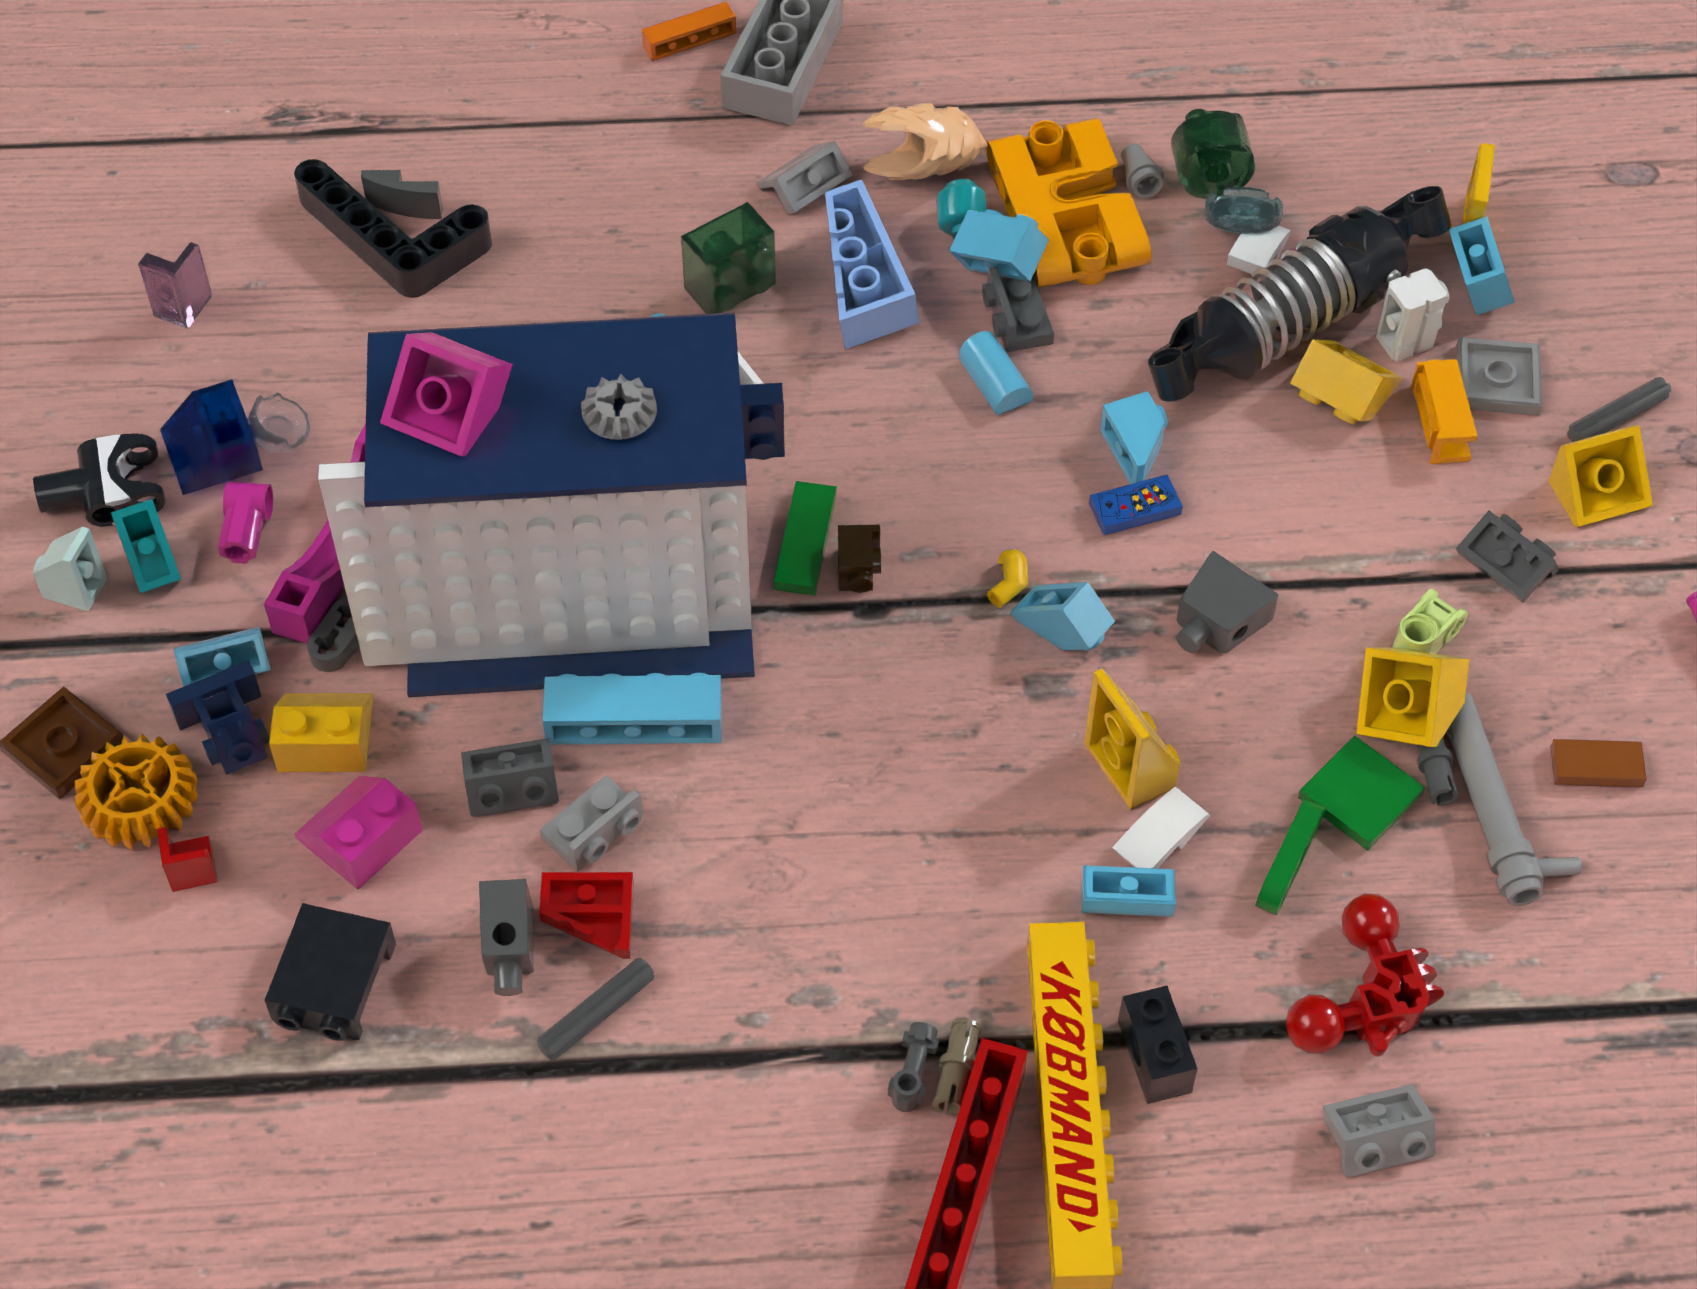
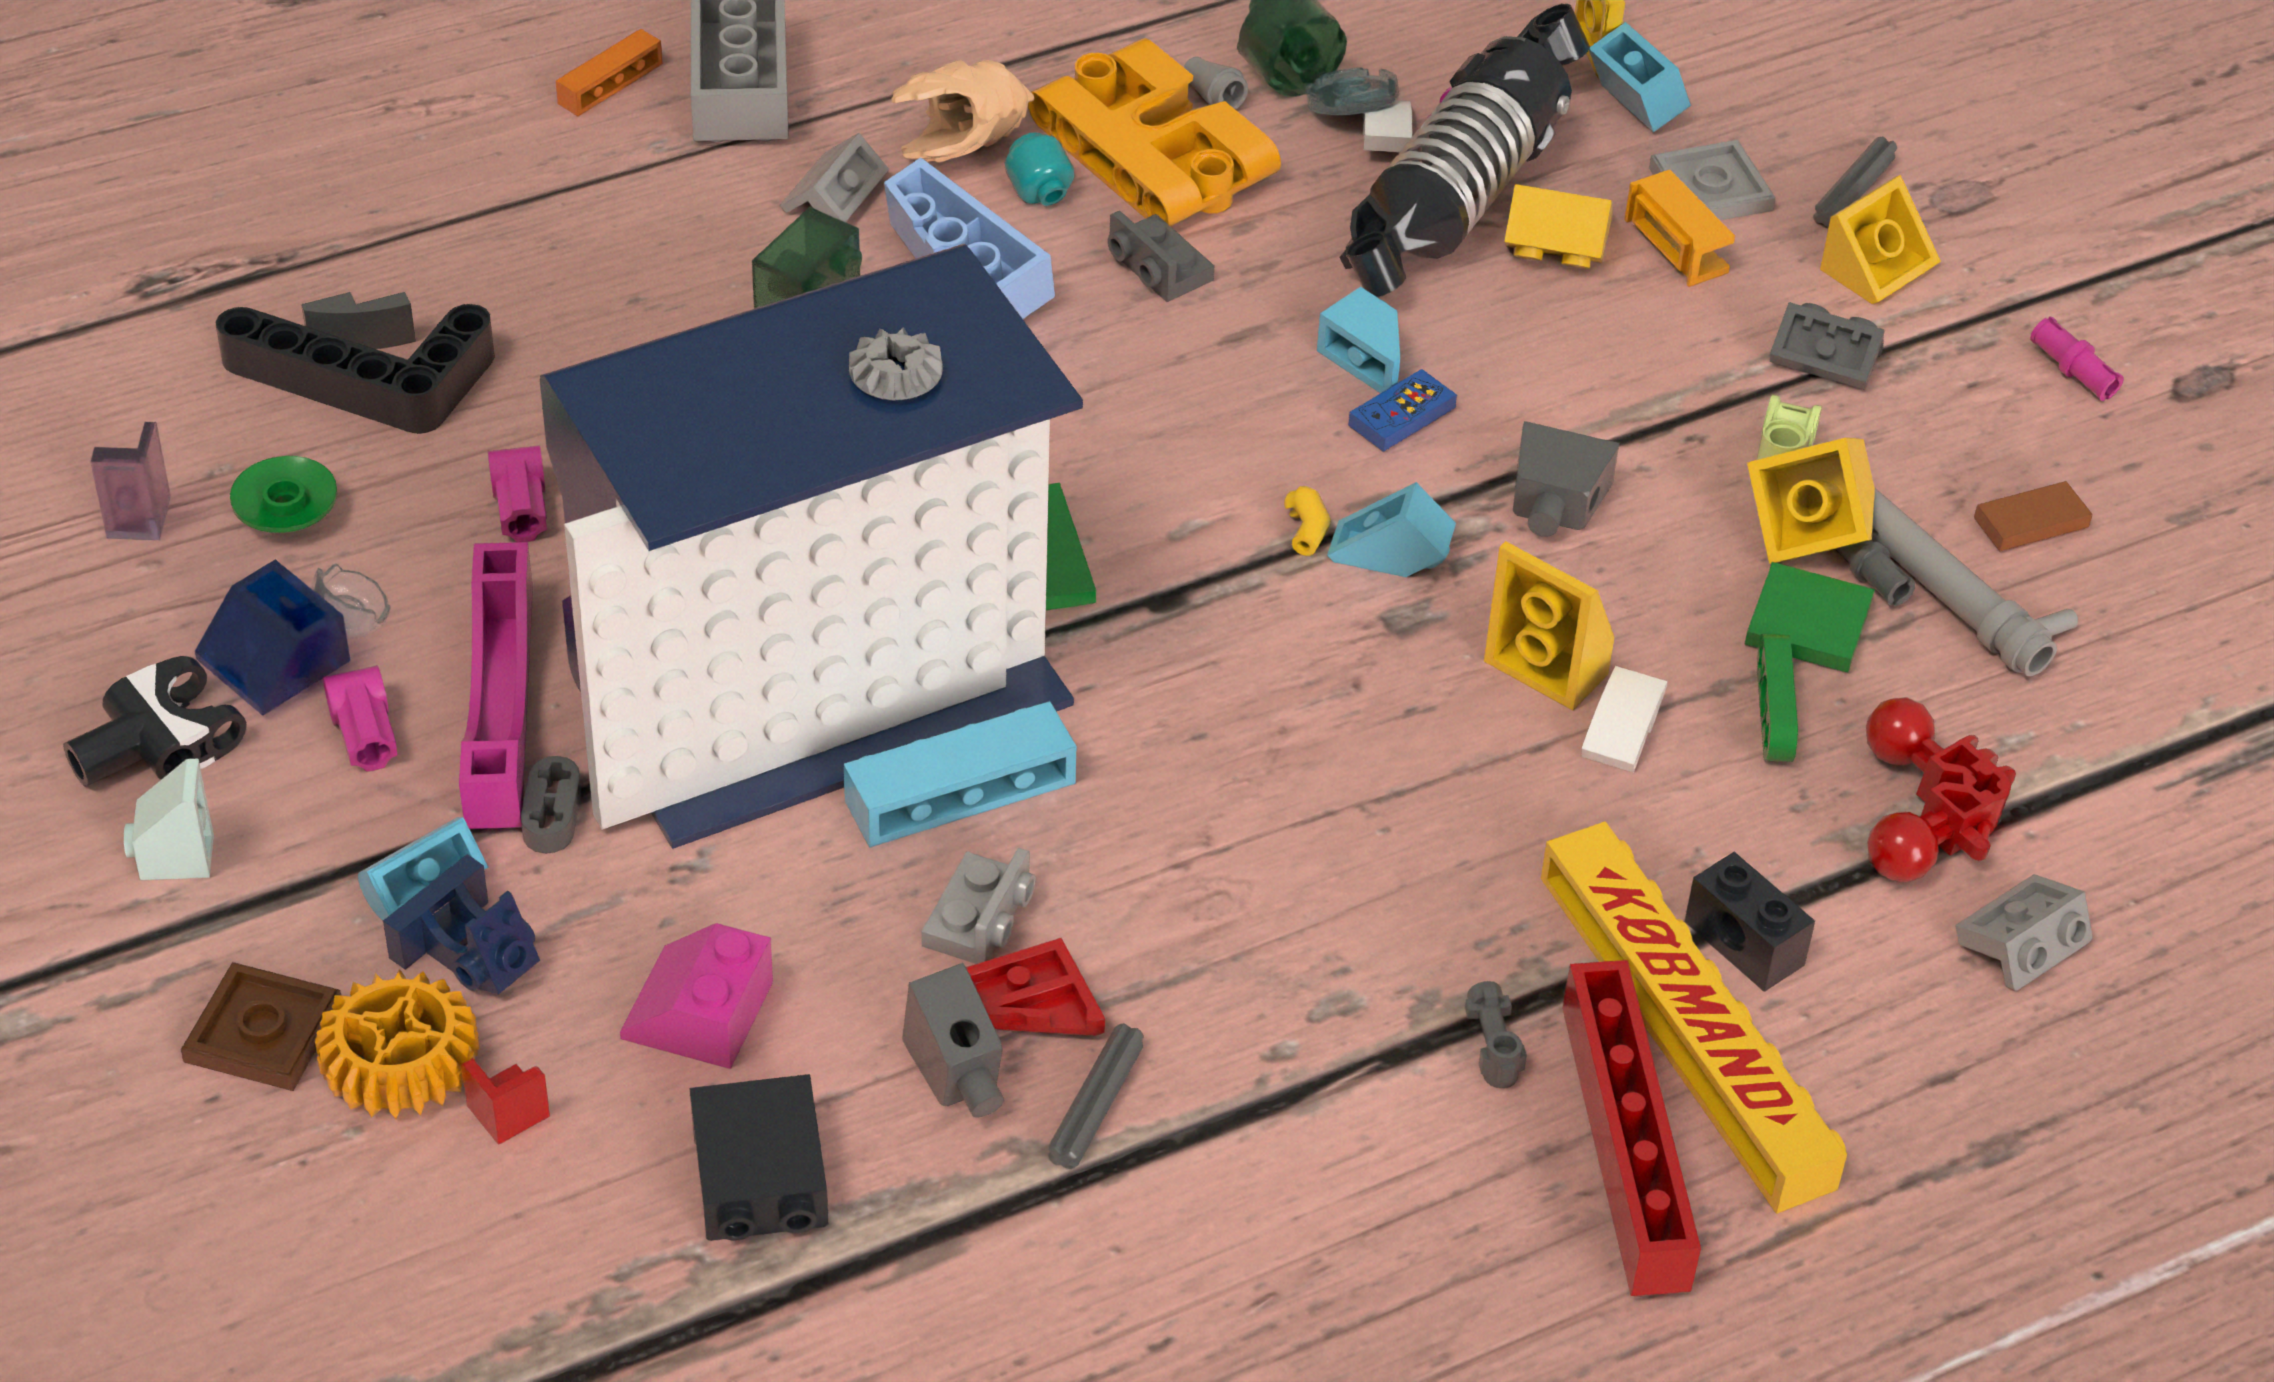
camera: 25 degrees left, 10 degrees down
teal slope [111,499,181,593] -> none
yellow slope [269,693,374,772] -> none
dark pink slope [380,332,512,457] -> none
dark grey bracket [461,738,559,817] -> none
dark brown brick [838,524,881,593] -> none
dark tan pin [933,1018,982,1115] -> none
medium azure brick [949,209,1049,281] -> none
medium azure brick [959,331,1033,415] -> none
medium azure brick [1081,865,1176,917] -> none
white brick [1376,268,1449,362] -> none
none -> green dish [230,456,337,533]

